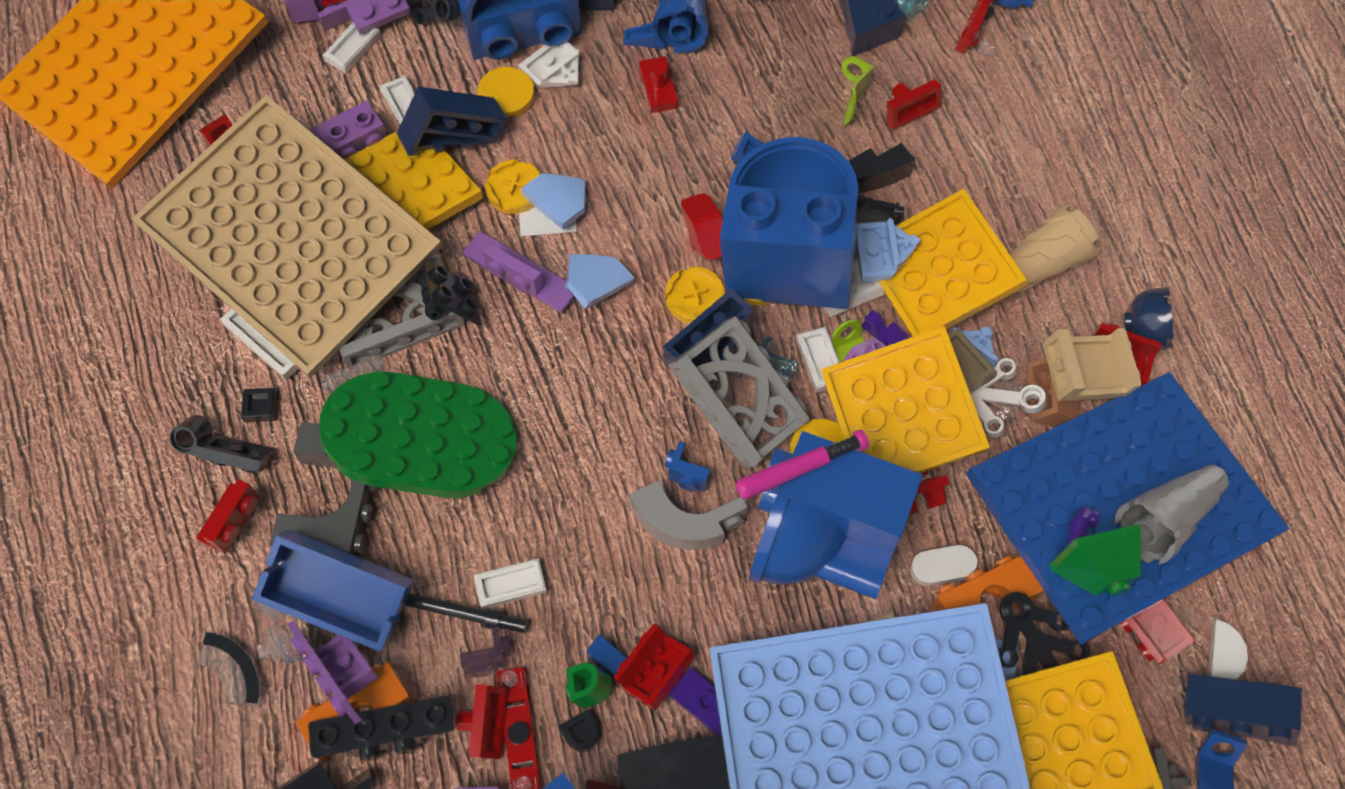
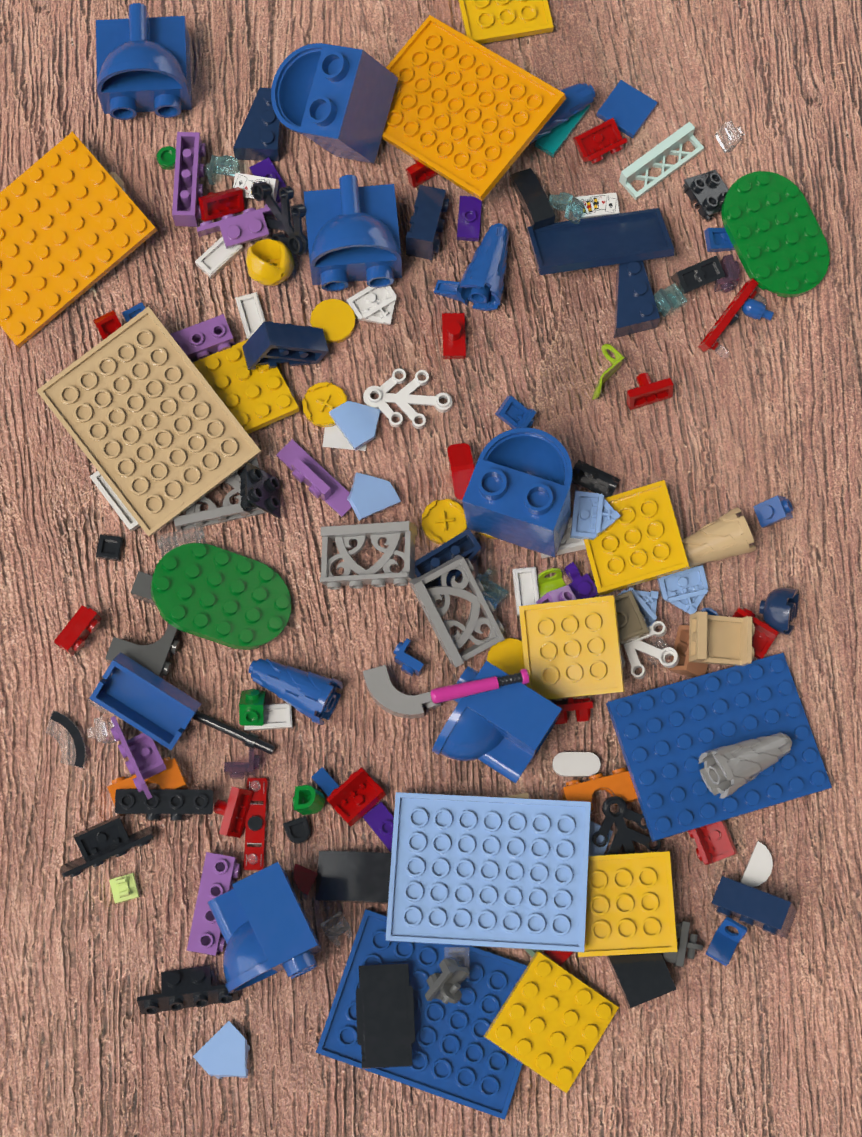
camera: 10 degrees right, 10 degrees up
black plate [169,415,274,473] -> none
black slope [848,143,915,194] -> none
green slope [1049,524,1141,597] -> none
dark purple arm [1066,506,1099,547] -> none
none -> green bracket [239,689,266,726]
none -> yellow piece [246,239,294,286]
none -> blue cone [248,659,343,725]
none -> light grey fence [320,521,417,590]
none -> white plant [363,368,452,429]
none -> light blue slope [657,565,709,615]
none -> blue bracket [753,495,793,528]

